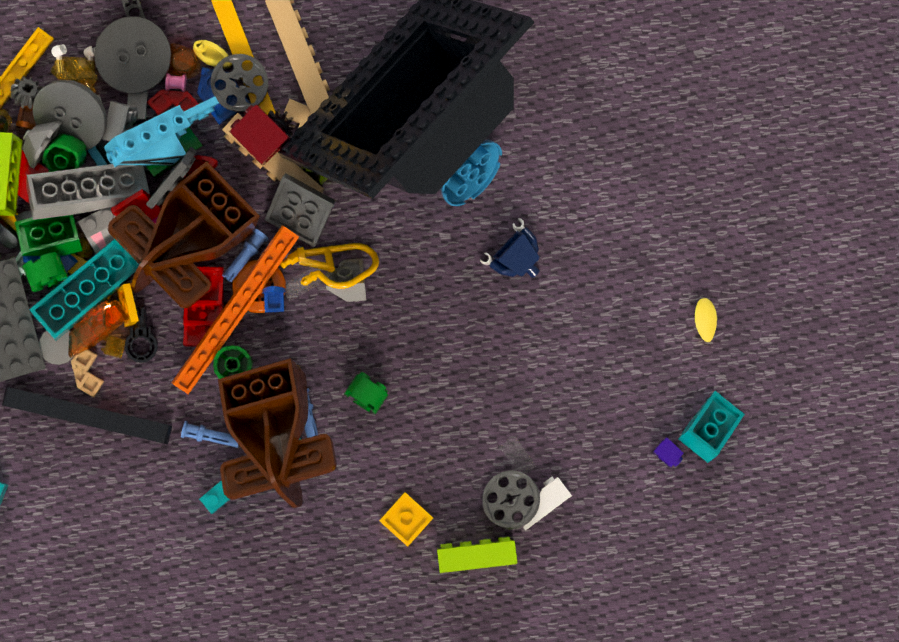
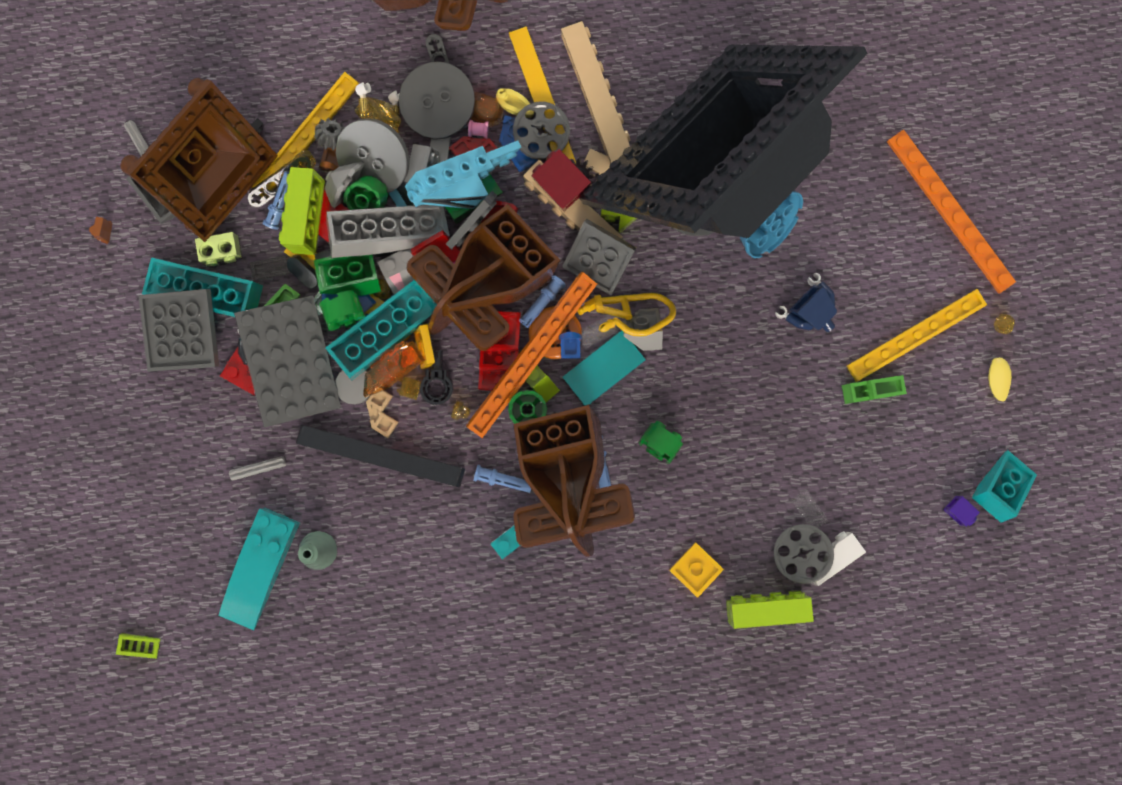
camera: 10 degrees right, 0 degrees up
none -> sand green cone [298,531,337,570]
none -> clear yellow tile [451,400,470,420]
none -> lime slope [526,365,560,403]
none -> teal tile [562,331,646,406]
none -> bright green slope [842,375,907,404]
none -> yellow tile [847,289,987,382]
none -> orange plate [887,129,1016,294]
none -> clear yellow tile [994,314,1015,334]

